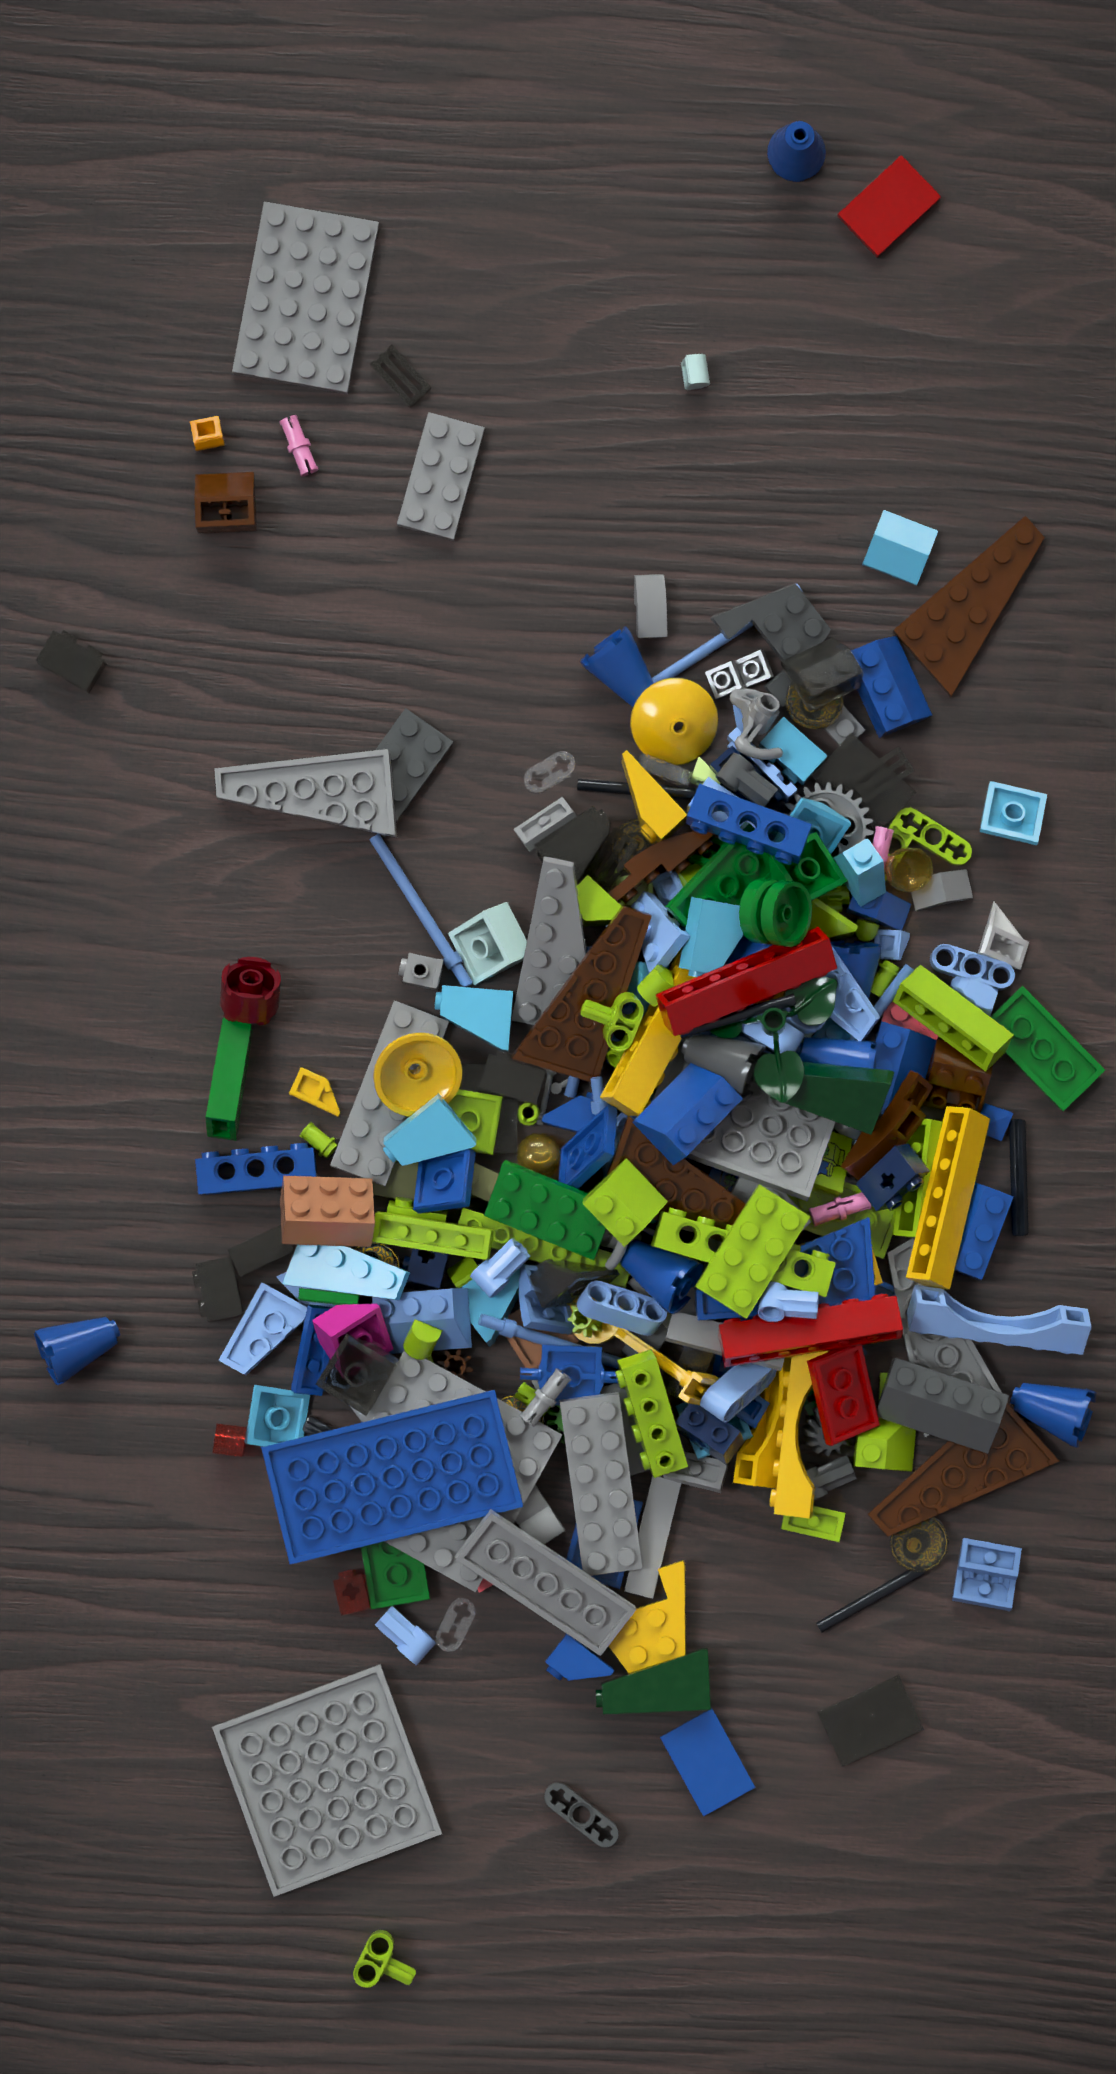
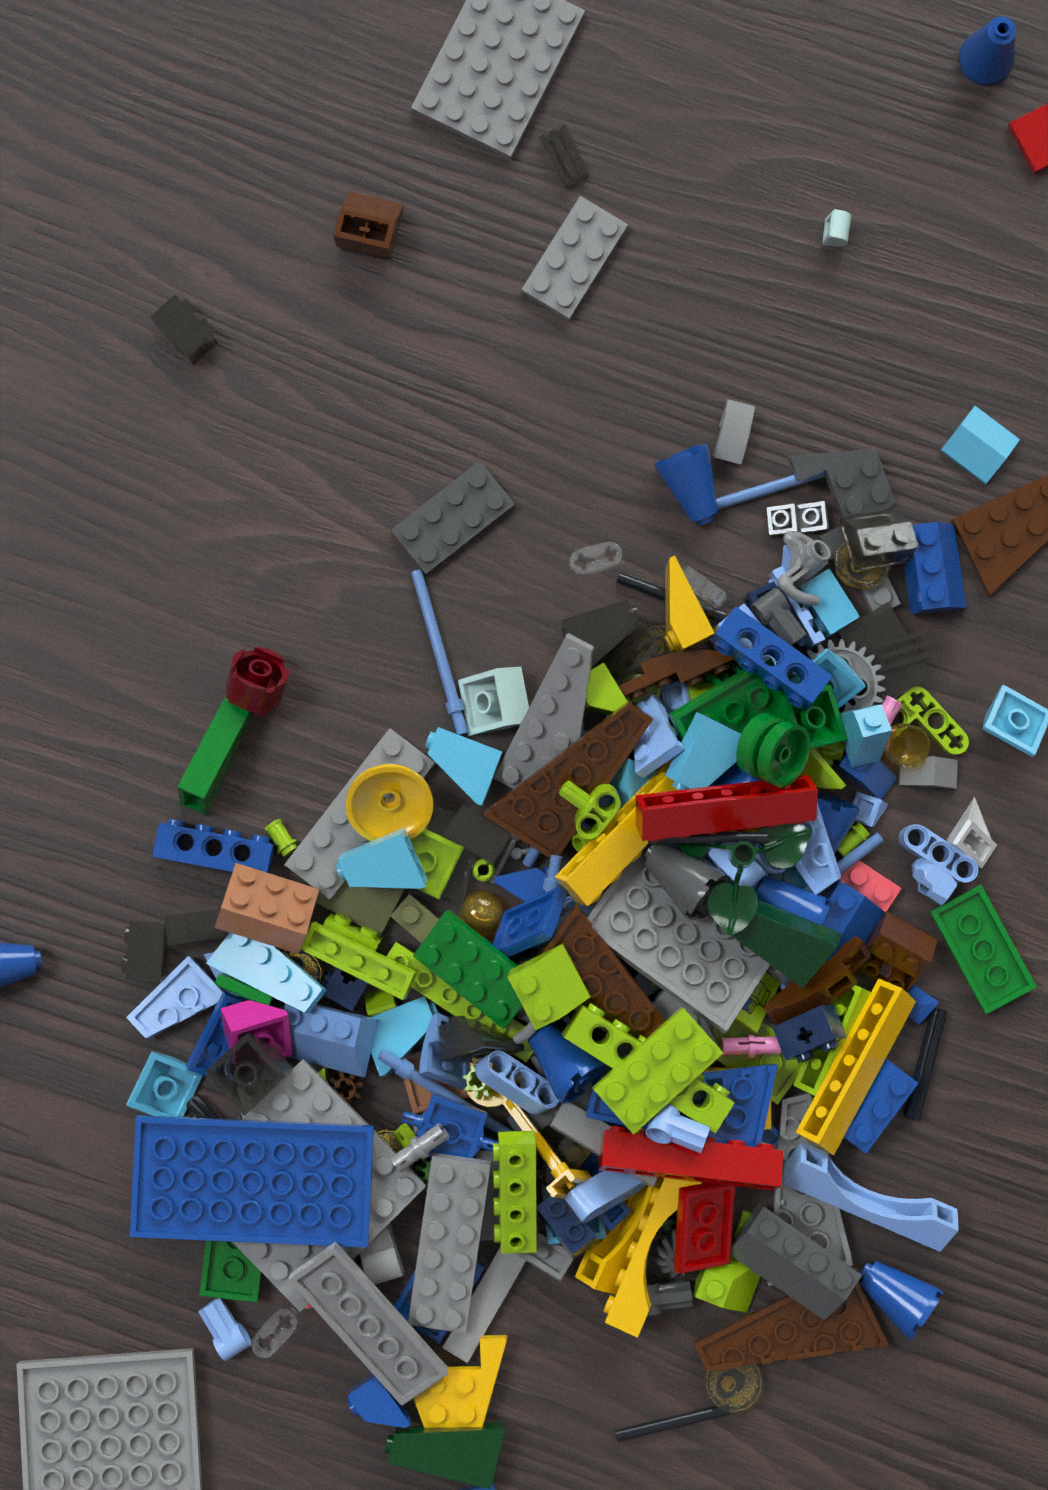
camera: 15 degrees right, 0 degrees up
light orange brick [190,416,225,451] -> none
clear red brick [213,1423,247,1457] -> none
light grey wing [214,749,397,838] -> none
bright pink pin [280,415,318,476] -> none
yellow tile [289,1067,340,1117] -> none
clear red brick [333,1569,371,1616] -> none
light grey brick [398,953,444,991] -> none
lime brick [403,1319,442,1360] -> none
blue tile [413,1148,476,1214] -> none
light blue piece [470,1238,530,1298] -> none
light grey plate [514,797,578,852] -> none
yellow dish [630,678,718,765] -> none
blue slope [632,1063,743,1166] -> none
lime brick [637,965,674,1007] -> none
yellowish green slope [690,756,721,786] -> none
lime plate [781,1506,846,1542] -> none
lime hinge [855,919,880,941] -> none
lime brick [893,965,1014,1072] -> none
medium blue slope [952,1538,1022,1611] -> none

